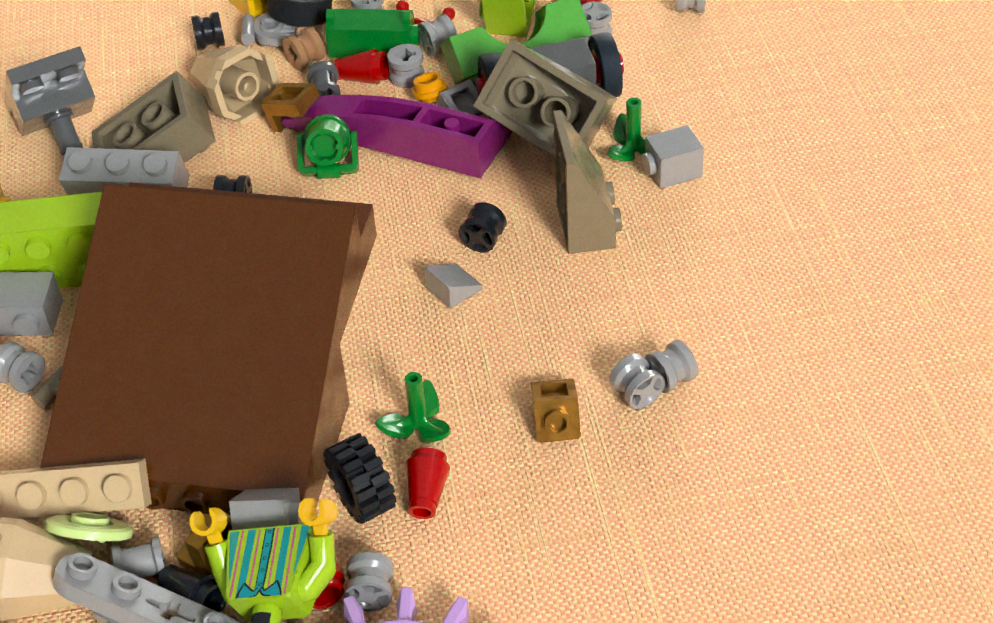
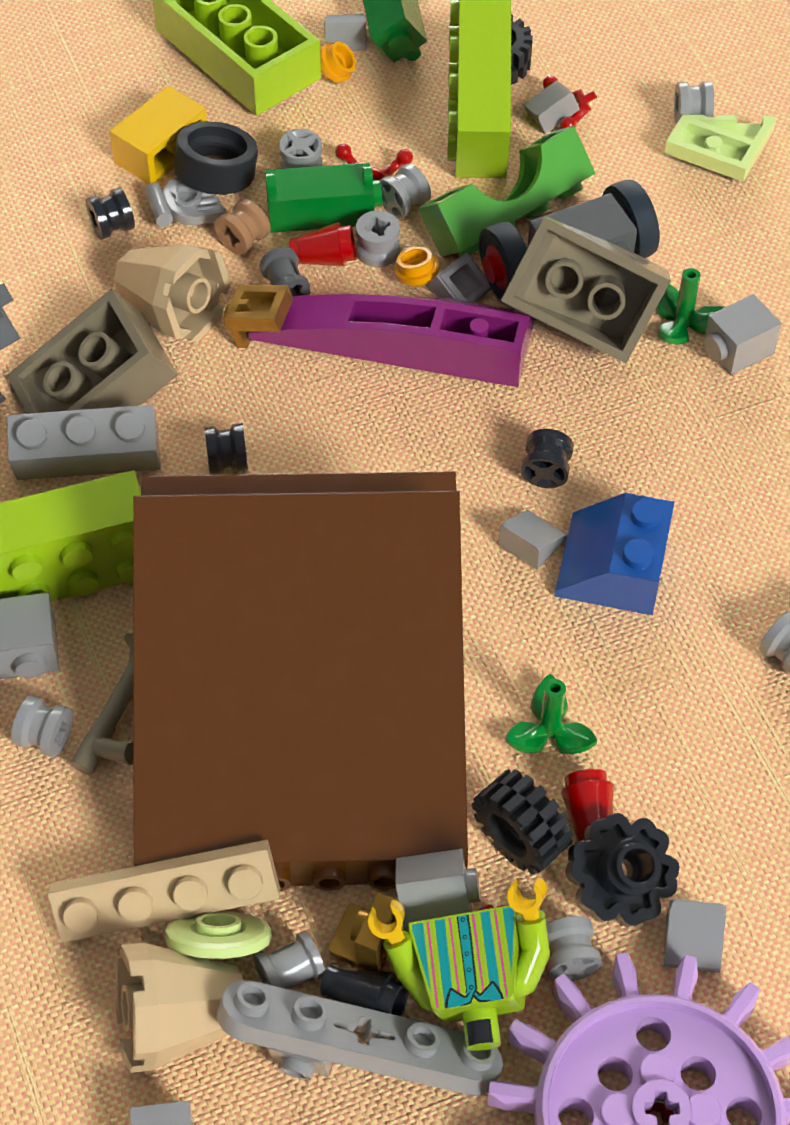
camera: 15 degrees left, 10 degrees up
green piece [297,114,359,179] -> none
pearl gold bracket [531,378,581,443] -> none
dark tan slope [553,110,622,254] -> none
light grey wheel [582,2,612,44] -> none
none -> blue slope [554,492,675,616]
none -> black plant [565,813,680,927]
none -> yellowish green wing [664,114,776,182]
none -> light grey slope [664,899,726,973]

